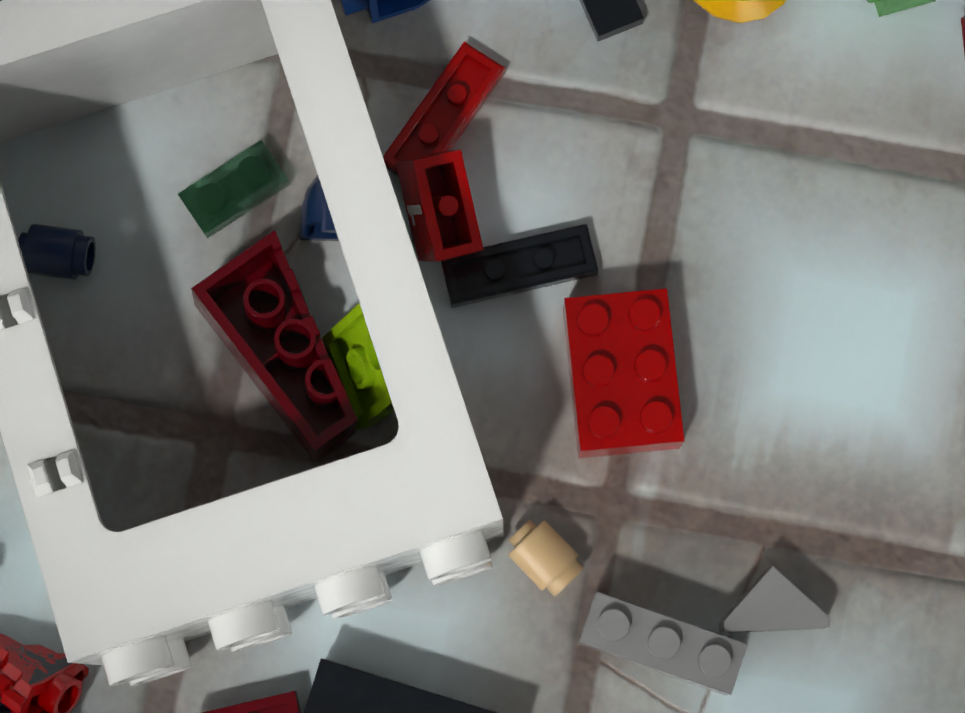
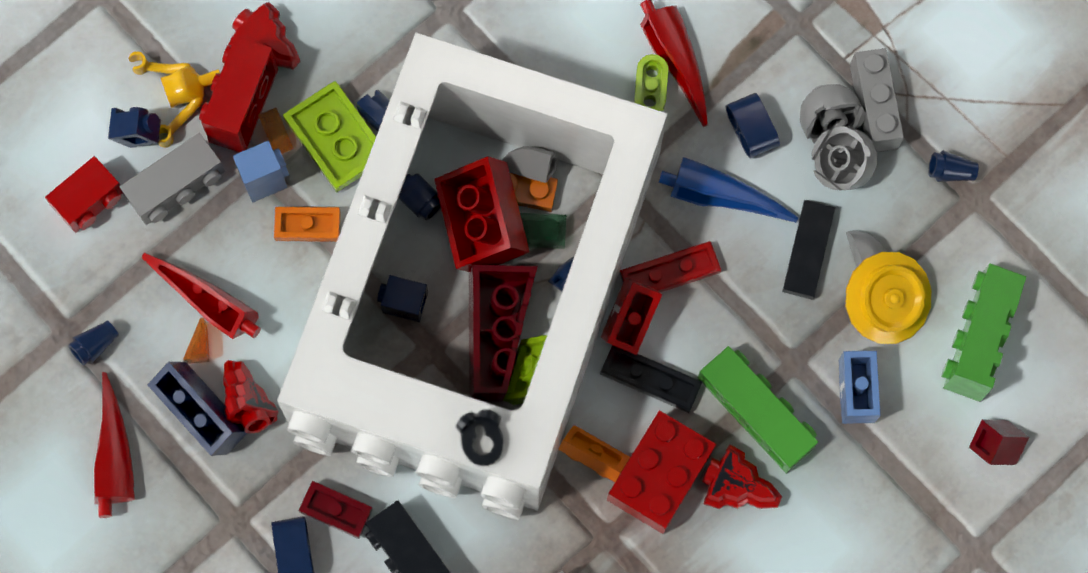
camera: 30 degrees right, 5 degrees down
tan brick [508,520,584,597] -> none
none -> dark blue brick [377,275,428,323]
none -> red brick [434,156,530,272]
none -> black piece [456,409,503,466]
none -> light grey brick [502,146,557,183]
none -> orange plate [510,173,558,212]
none -> orange plate [558,425,630,482]
none -> bright green brick [697,346,818,473]
none -> red rock [702,444,782,510]
none -> medium blue brick [838,351,880,424]

